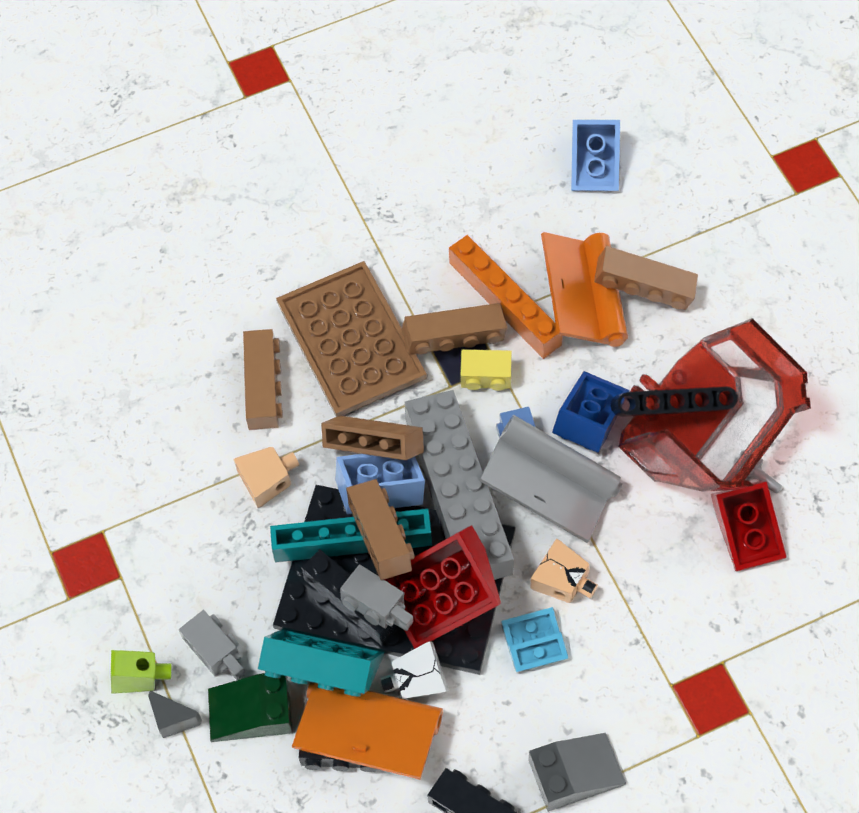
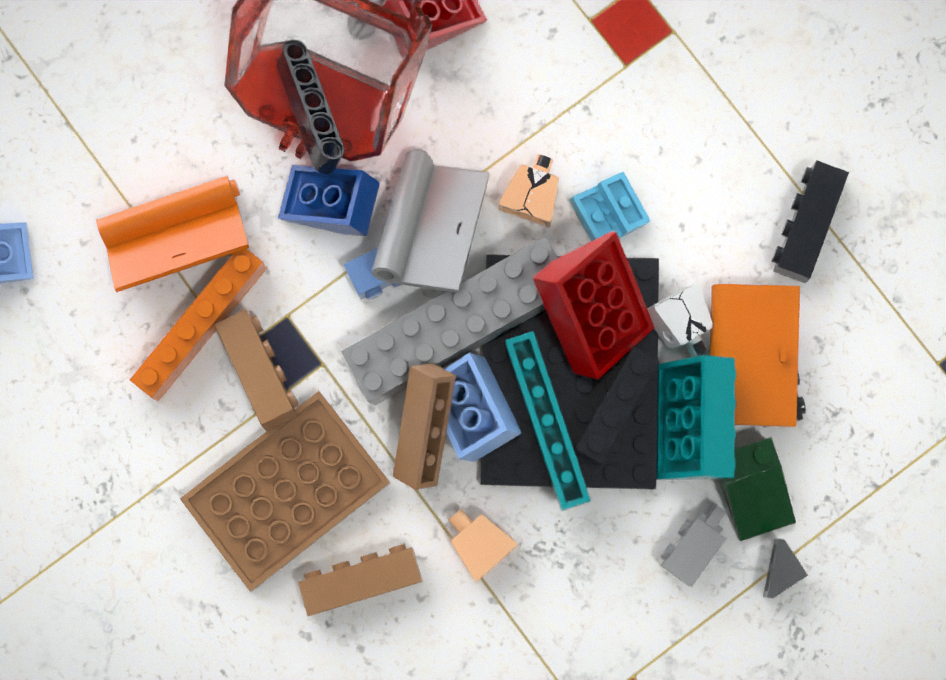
camera: 100 degrees left, 20 degrees up
lime torso [111,650,171,694] -> none
light grey hinge [340,564,413,631] -> none
medium nougat brick [346,479,414,580] -> none
light yellow brick [461,350,512,391] -> none
dark grey slope [528,733,626,812] -> none
medium nougat brick [594,246,698,310] -> none

